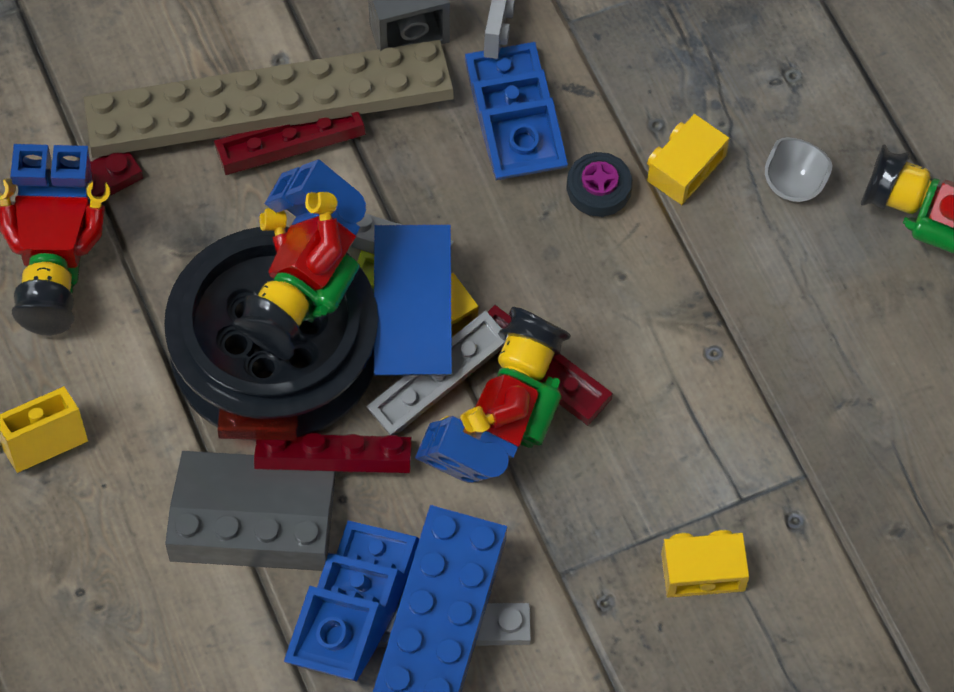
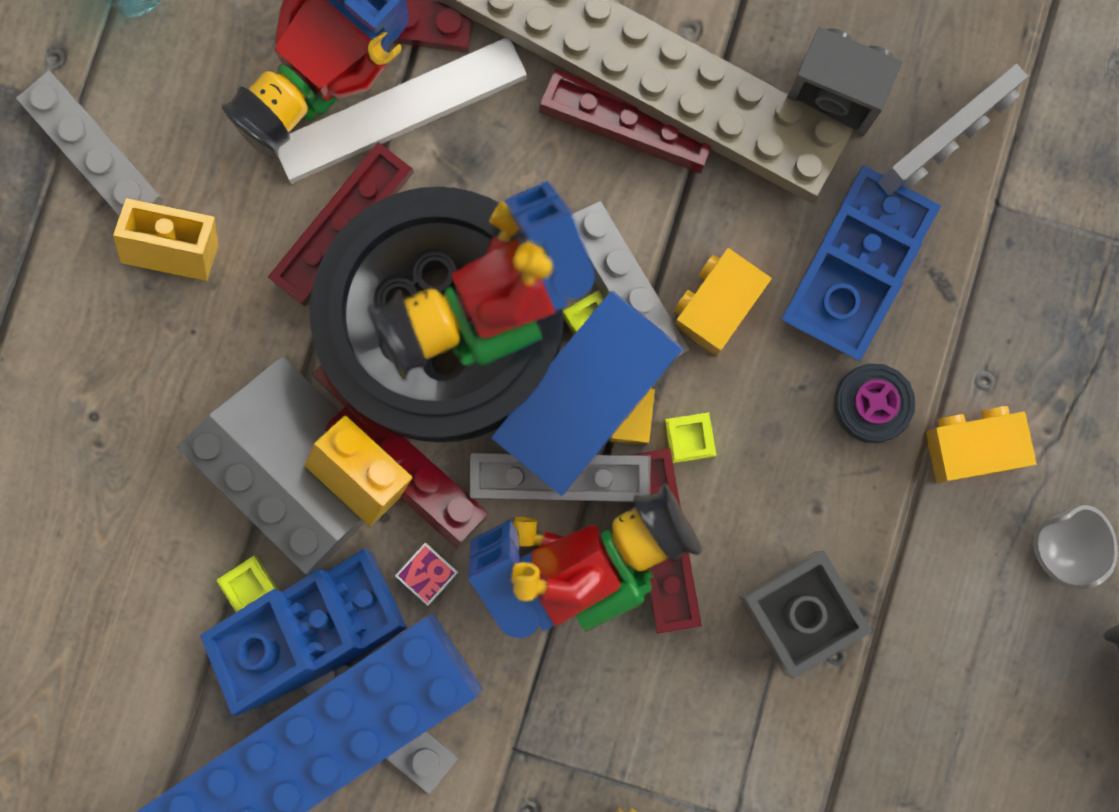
camera: 45 degrees right, 20 degrees up
none -> neon yellow tile [216,556,279,612]
none -> dark red plate [268,142,414,307]
none -> white tile [278,38,527,184]
none -> yellow brick [304,415,412,527]
none -> tile [395,543,459,606]
none -> neon yellow tile [664,412,716,464]
none -> yellow brick [673,248,772,357]
none -> dark grey brick [738,551,872,679]

